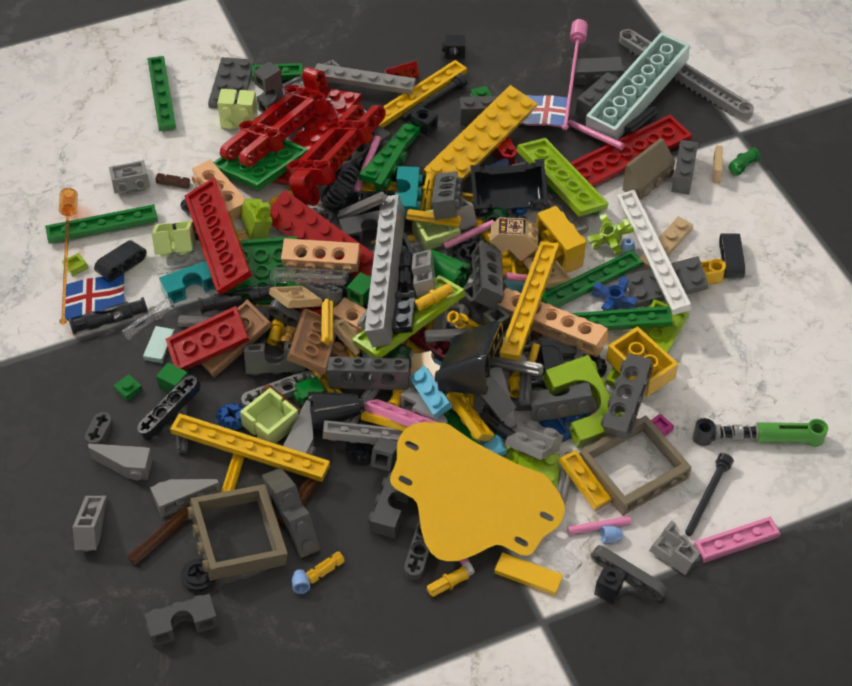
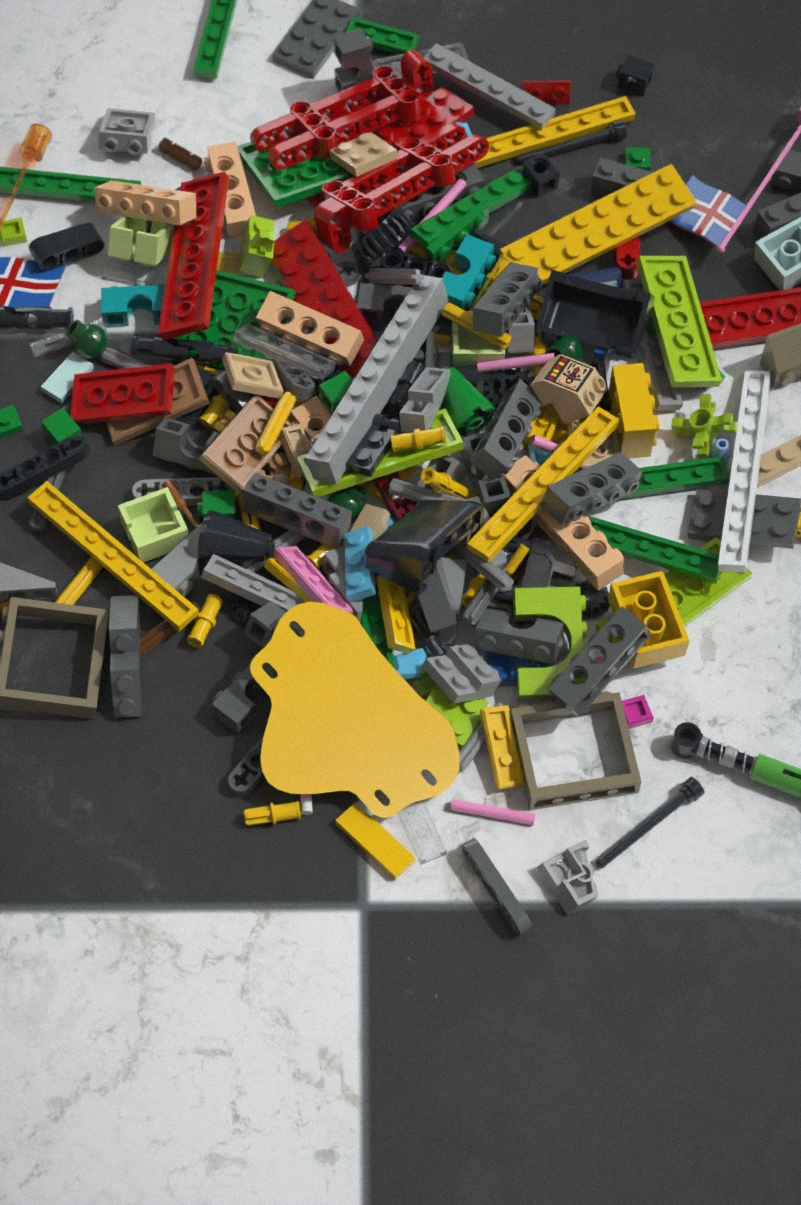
camera: 20 degrees right, 10 degrees up
blue gear [216,401,245,430] -> none
yellowish green piece [217,89,258,129] -> none
light blue hose [292,570,310,594] -> none
yellow axle [306,552,344,584] -> none
bright pink bar [567,119,625,150] -> none
blue pin [592,277,638,311] -> none
black brick [594,565,625,604] -> none
light blue hose [600,526,623,543] -> none
bright pink tile [693,516,781,563] -> none
none -> dark green piece [65,320,108,359]
none -> light nougat brick [95,180,196,225]
none -> yellow pin [187,594,223,648]
none -> tan plate [330,132,398,177]
none -> dark grey brick [540,452,643,526]

